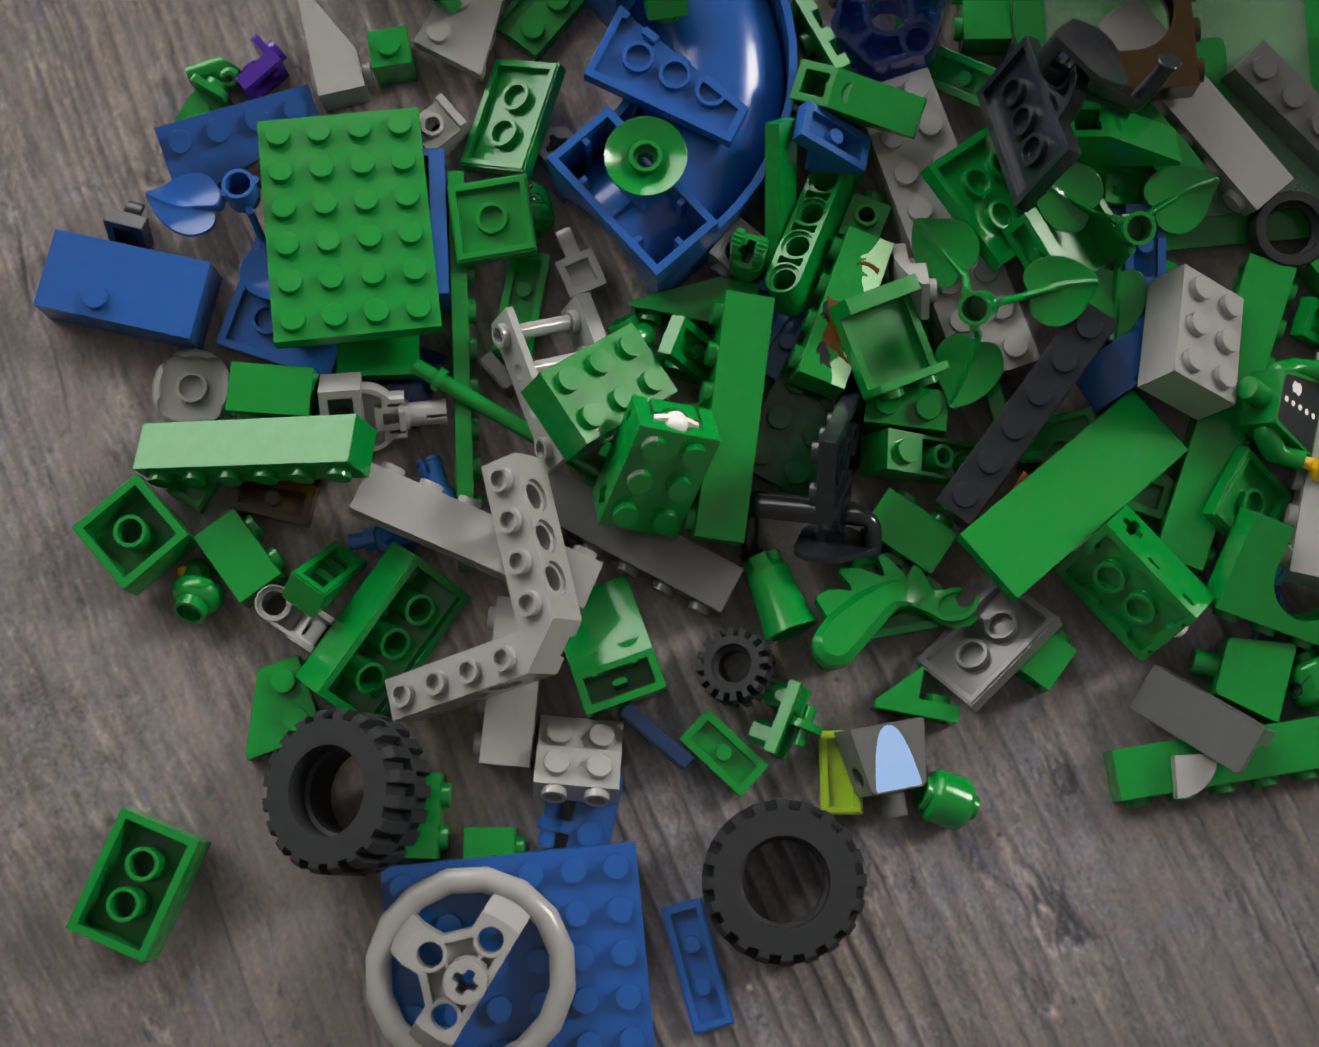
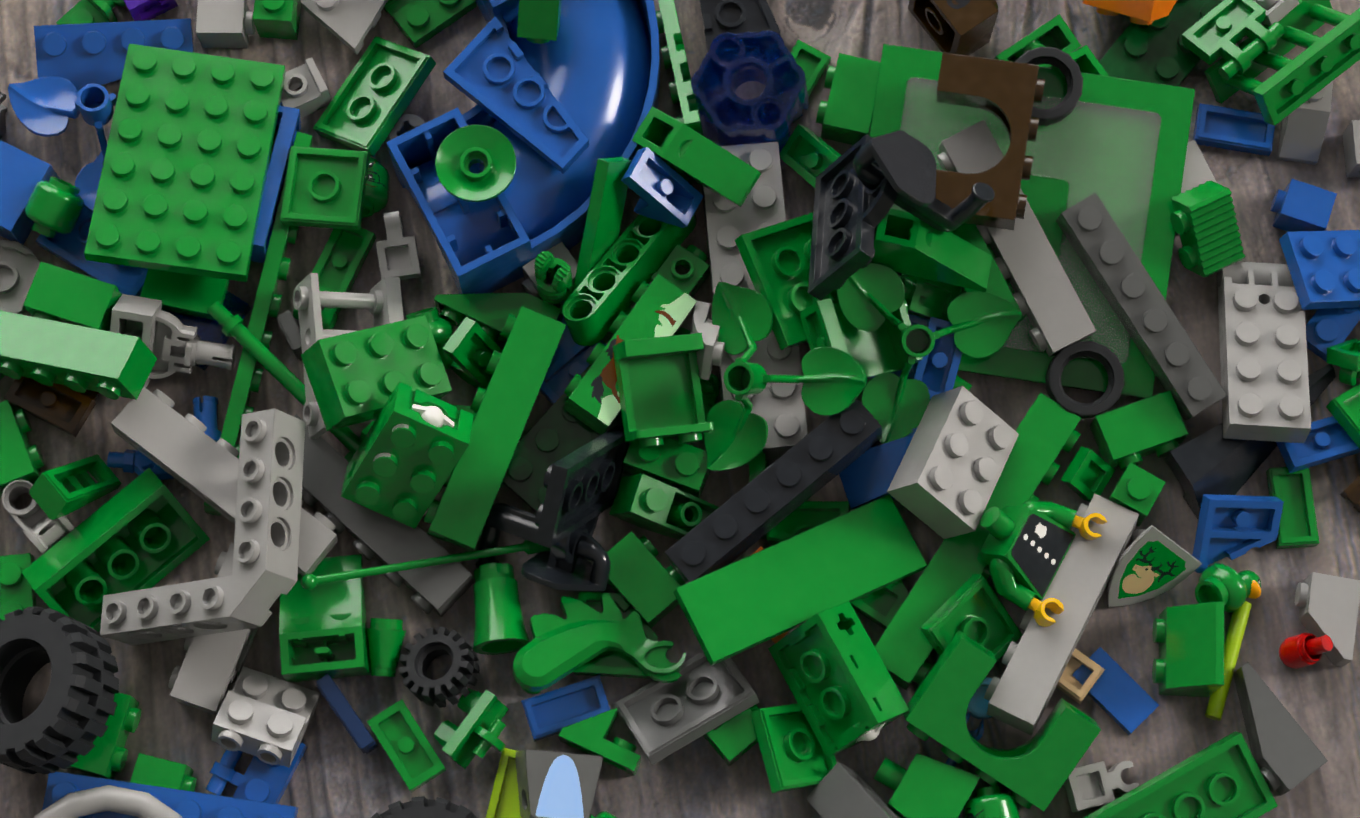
camera: 10 degrees right, 5 degrees down
none -> green head [25,176,85,238]
none -> green piece [301,540,551,590]
none -> green cone [366,618,407,677]
none -> blue tile [521,675,610,742]
none -> green tile [751,703,837,794]

